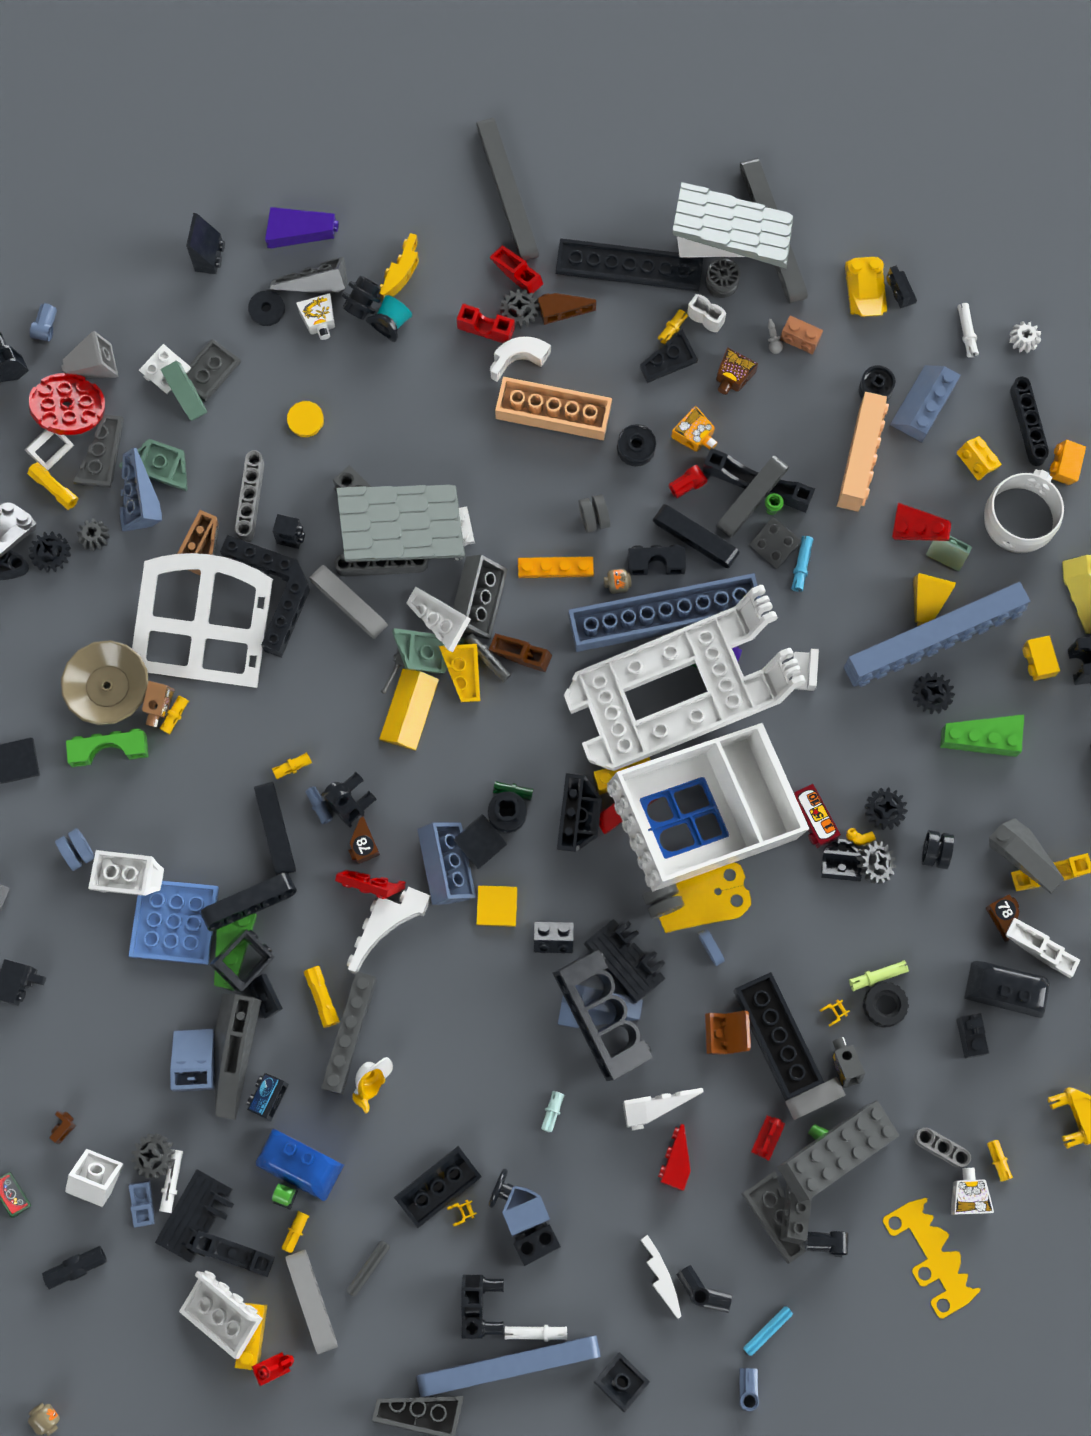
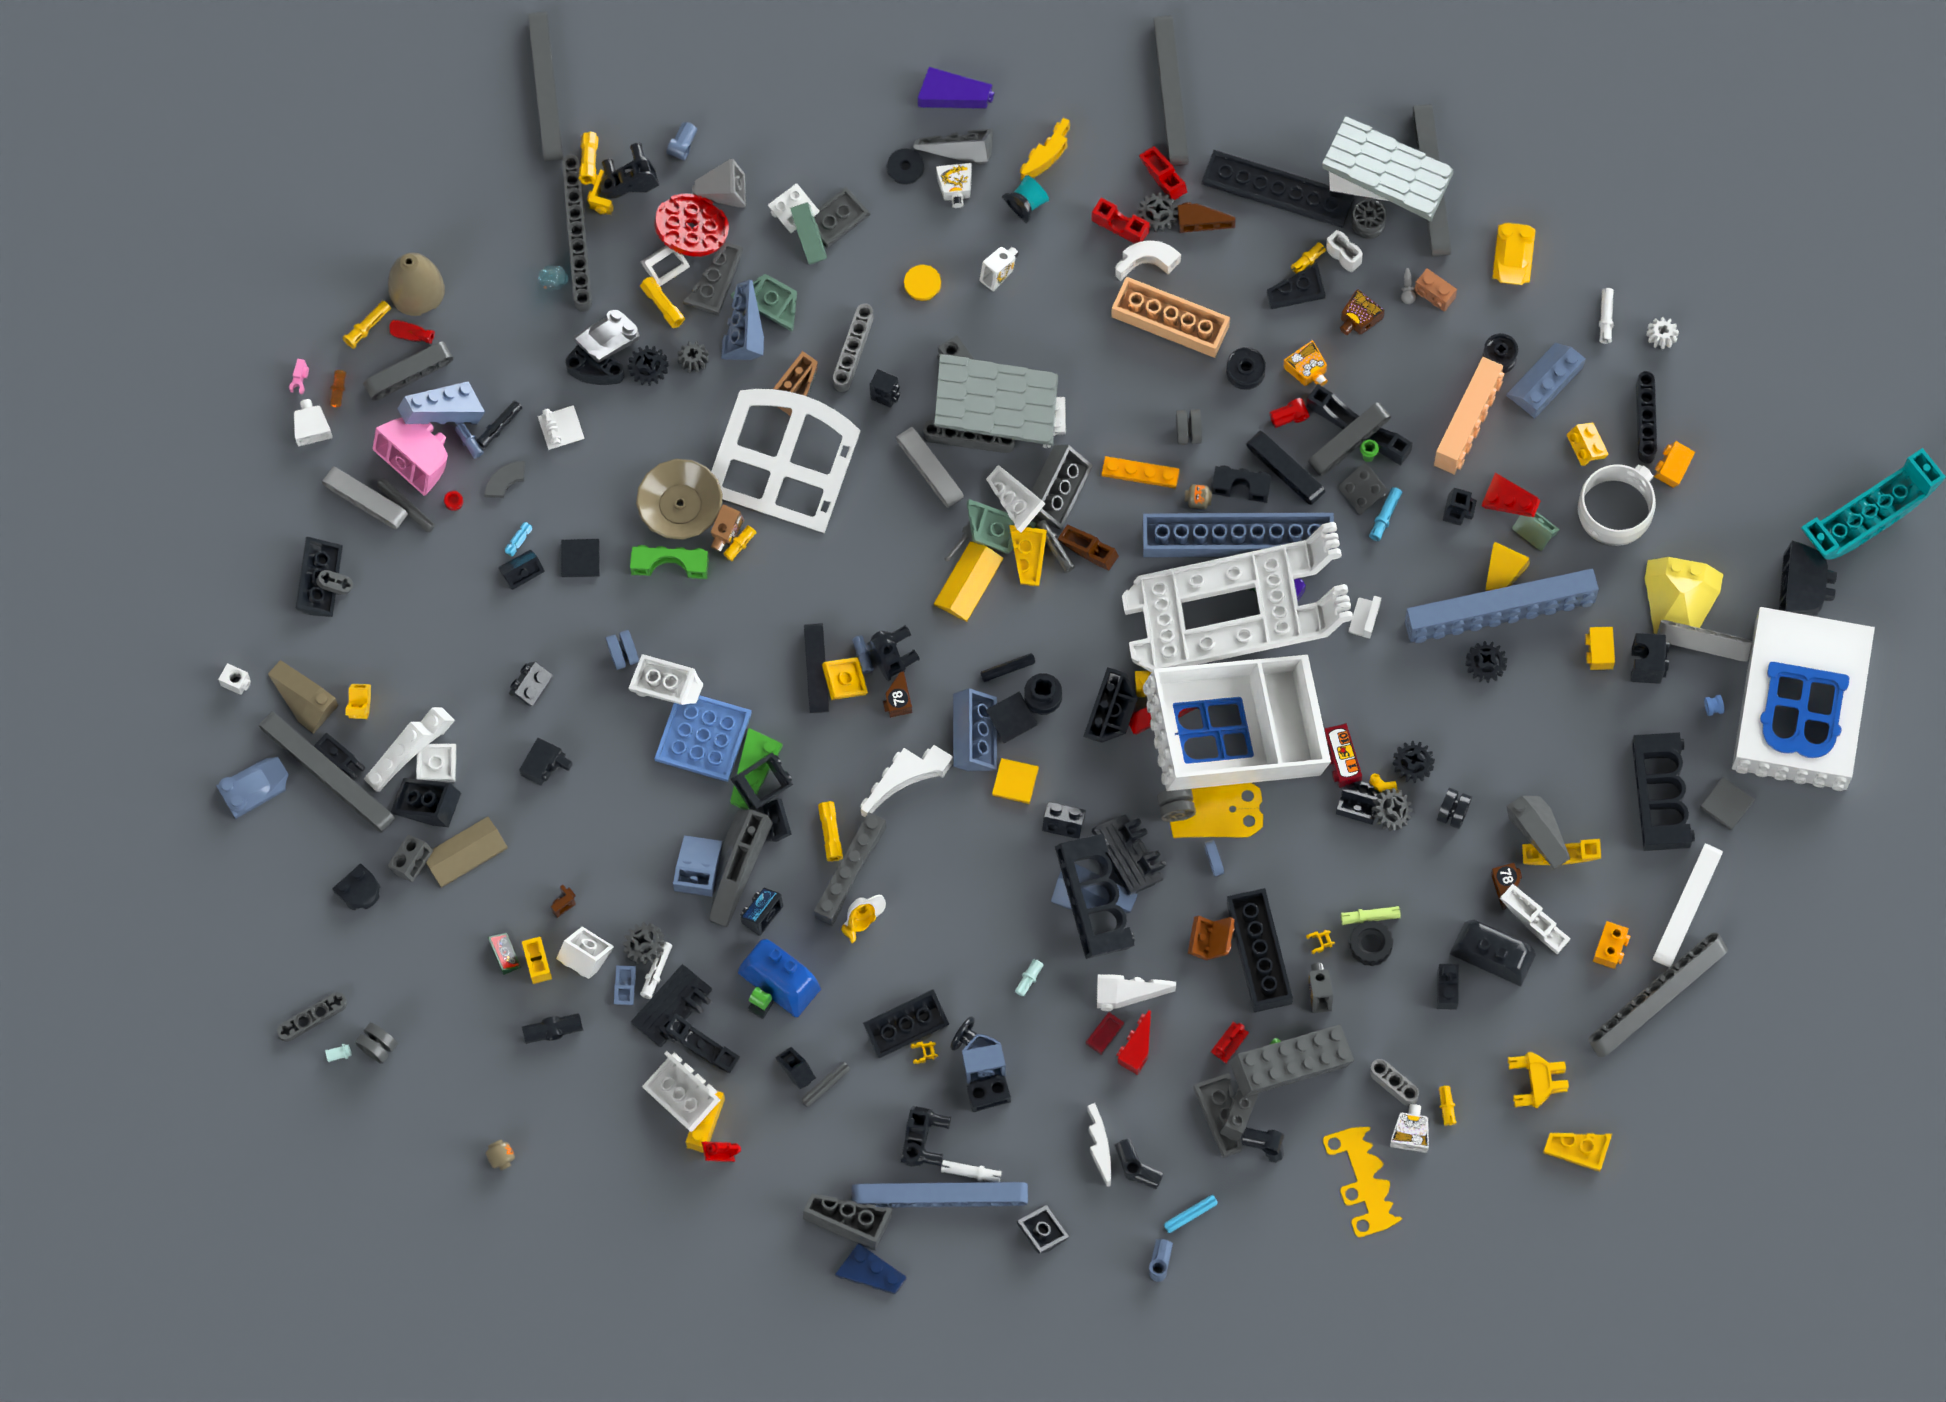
camera: 15 degrees right, 5 degrees down
black slope [186,213,225,274] -> none
black beam [200,873,297,931] -> none
black brick [220,535,310,658] -> none
yellow pin [272,752,312,780] -> none
yellow axle [282,1211,309,1253] -> none
light grey beam [285,1249,338,1355] -> none
red wing [335,870,406,899] -> none
black piece [342,275,381,320] -> none
dark green pin [493,781,533,801] -> none
light grey beam [785,1077,846,1120] -> none
black bracket [886,265,917,309] -> none
bright green wedge [940,714,1024,757] -> none
none -> yellow brick [522,936,552,984]
none -> black slope [775,1047,816,1089]
none -> yellow tile [822,657,868,700]
none -> white torso [979,247,1019,292]
none -> black axle [981,653,1035,682]
none -> dark red tile [1086,1012,1125,1055]
none -> black brick [1442,487,1477,526]

